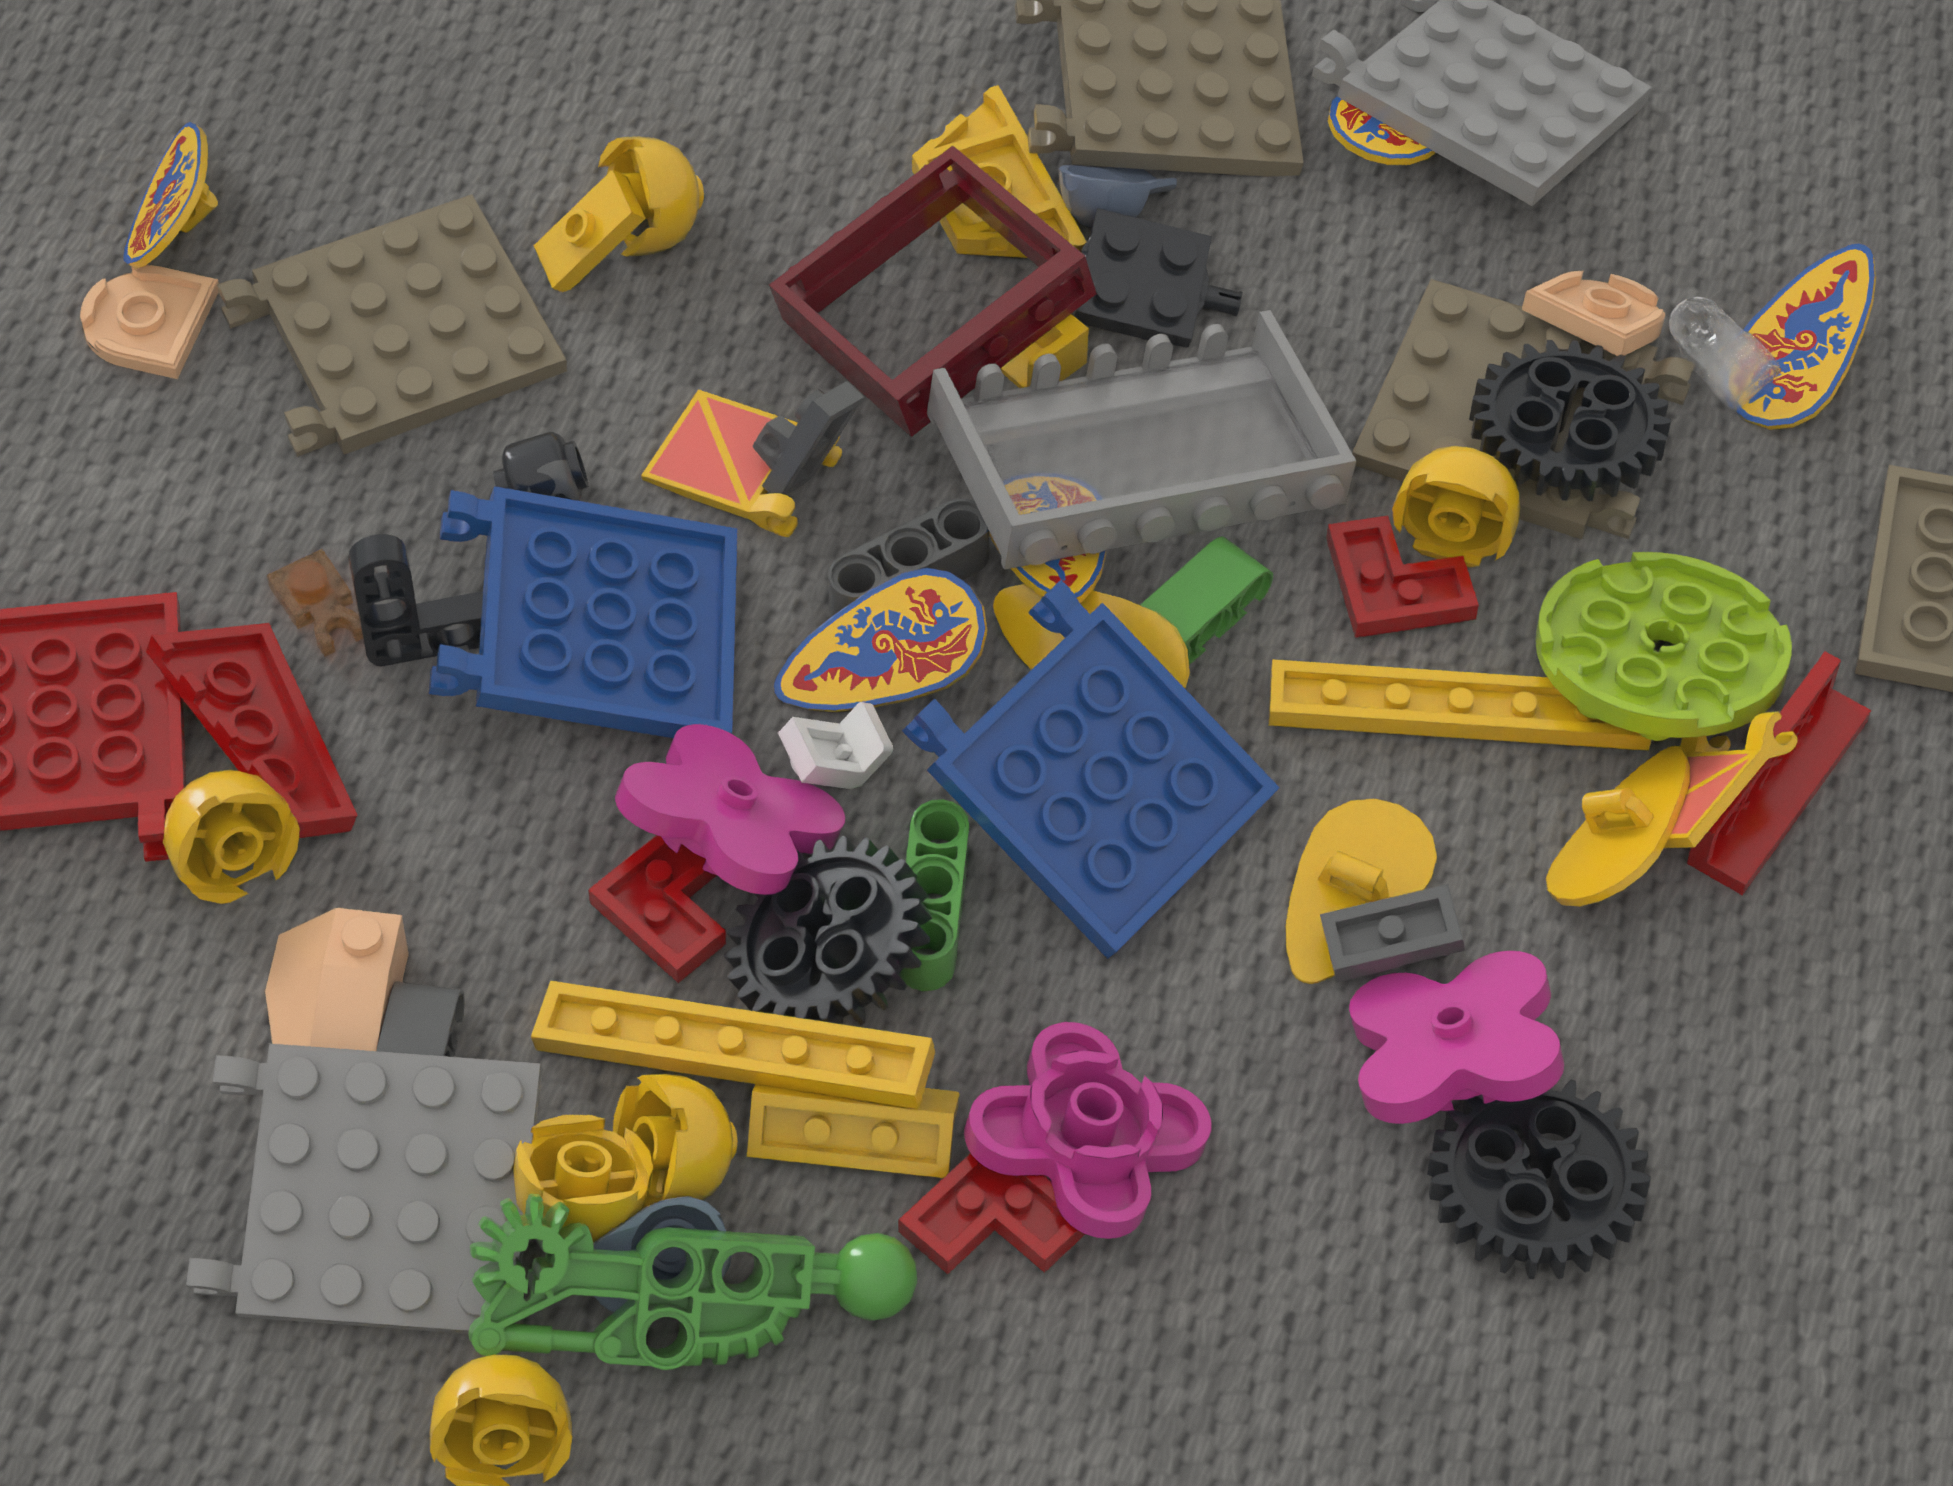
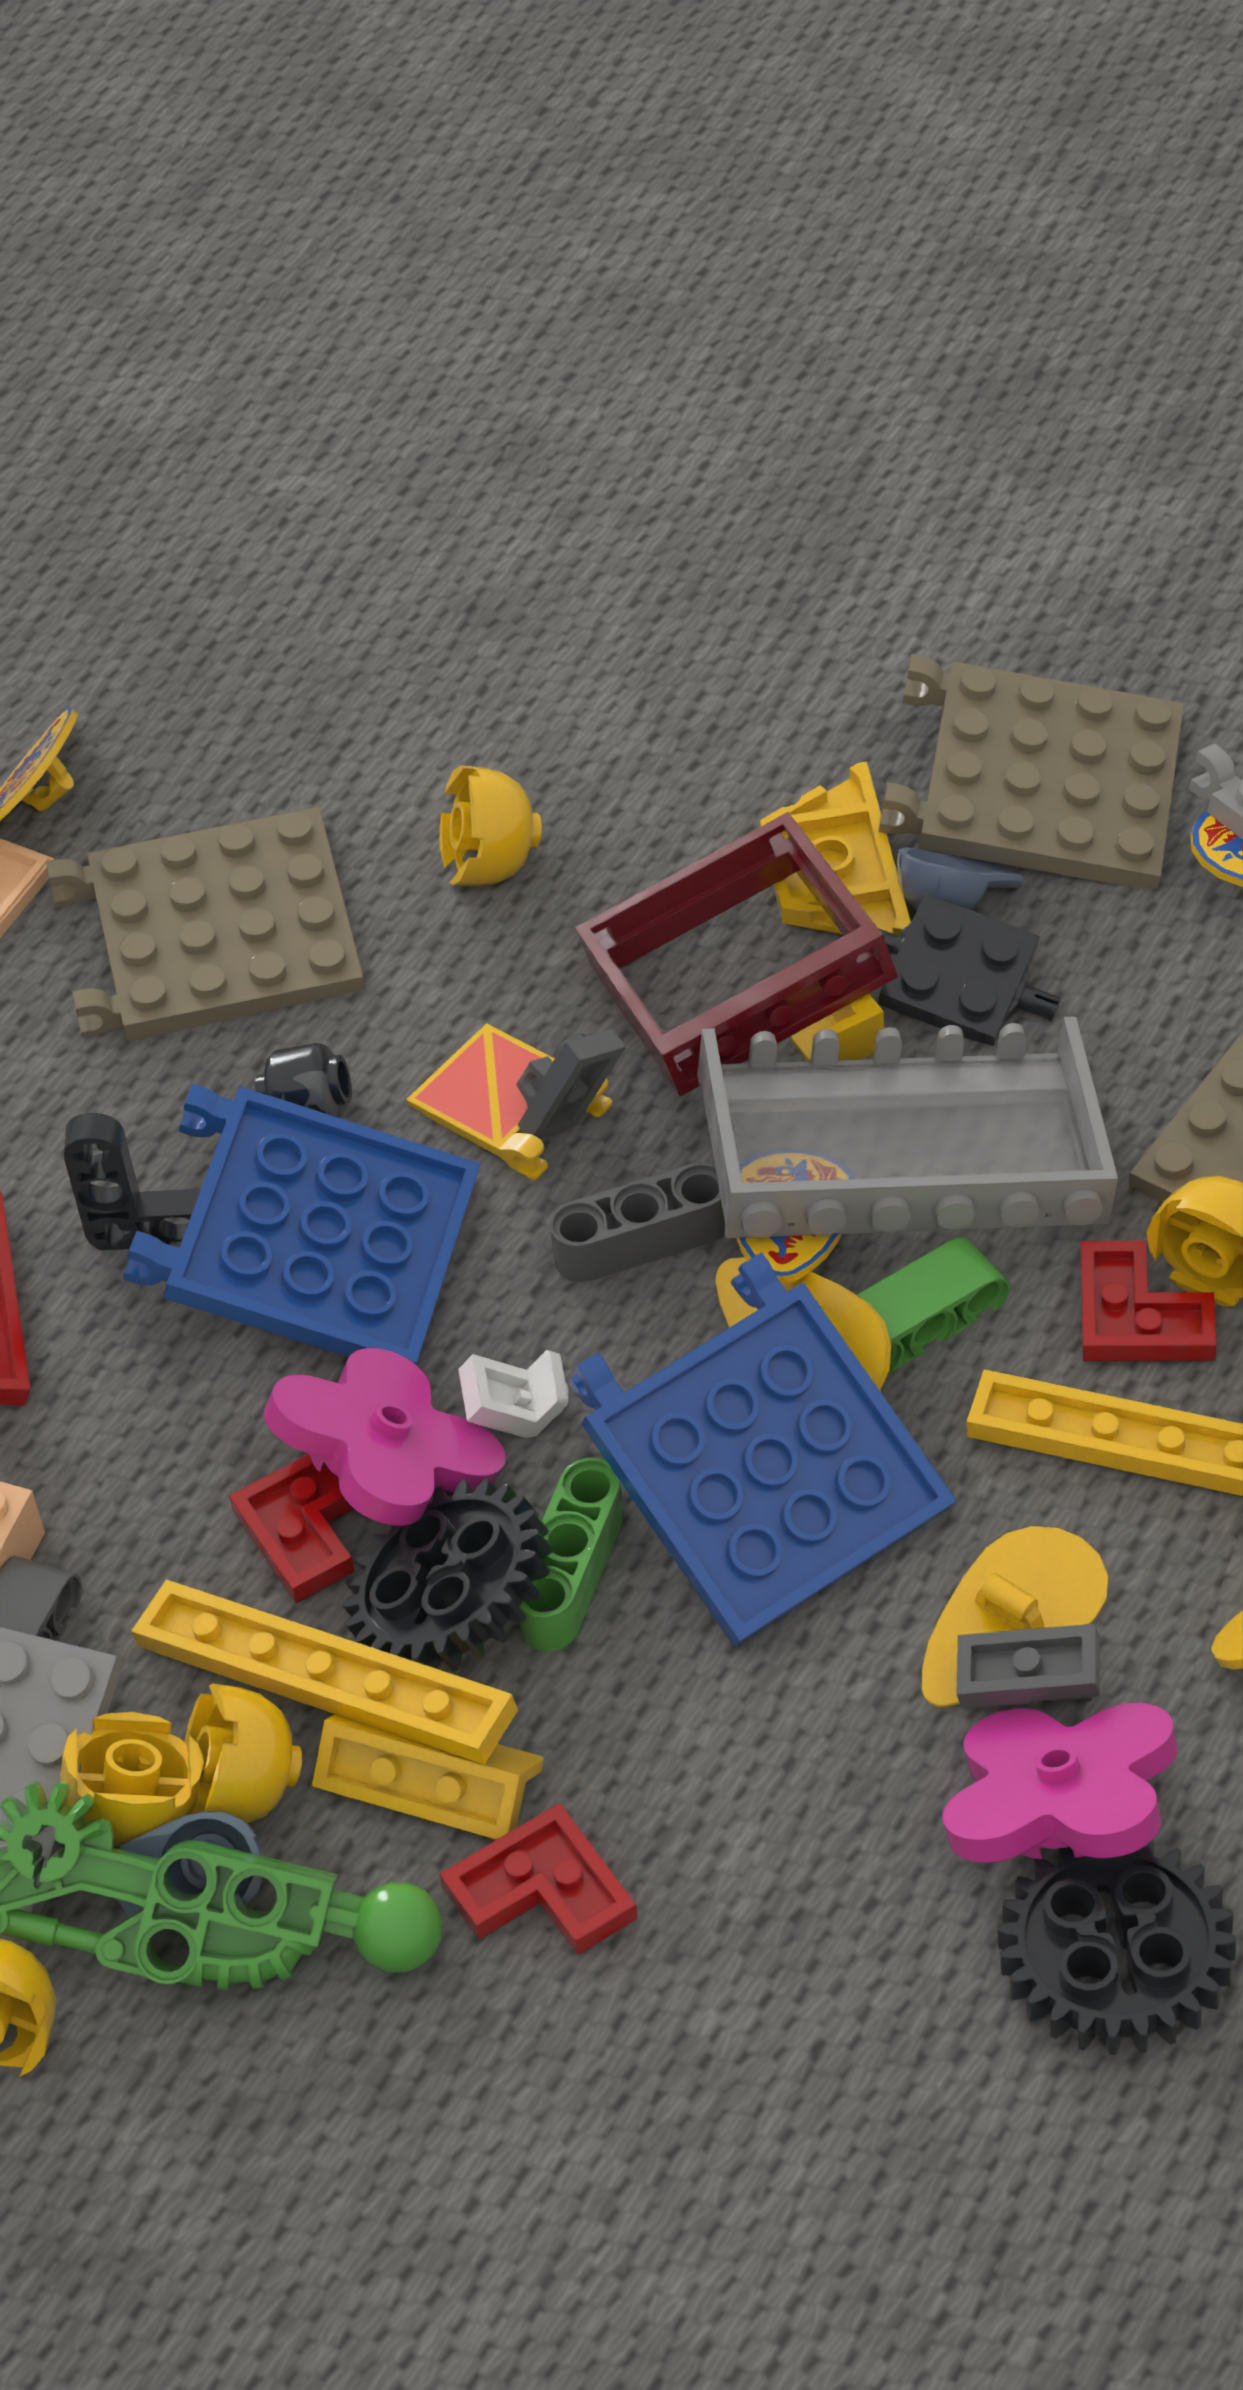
camera: 20 degrees right, 5 degrees down
clear orange plate [267,549,363,657] -> none
yellow plate [533,170,646,292] -> none
shield [774,568,988,712] -> none
dark pink plant [964,1022,1211,1239] -> none

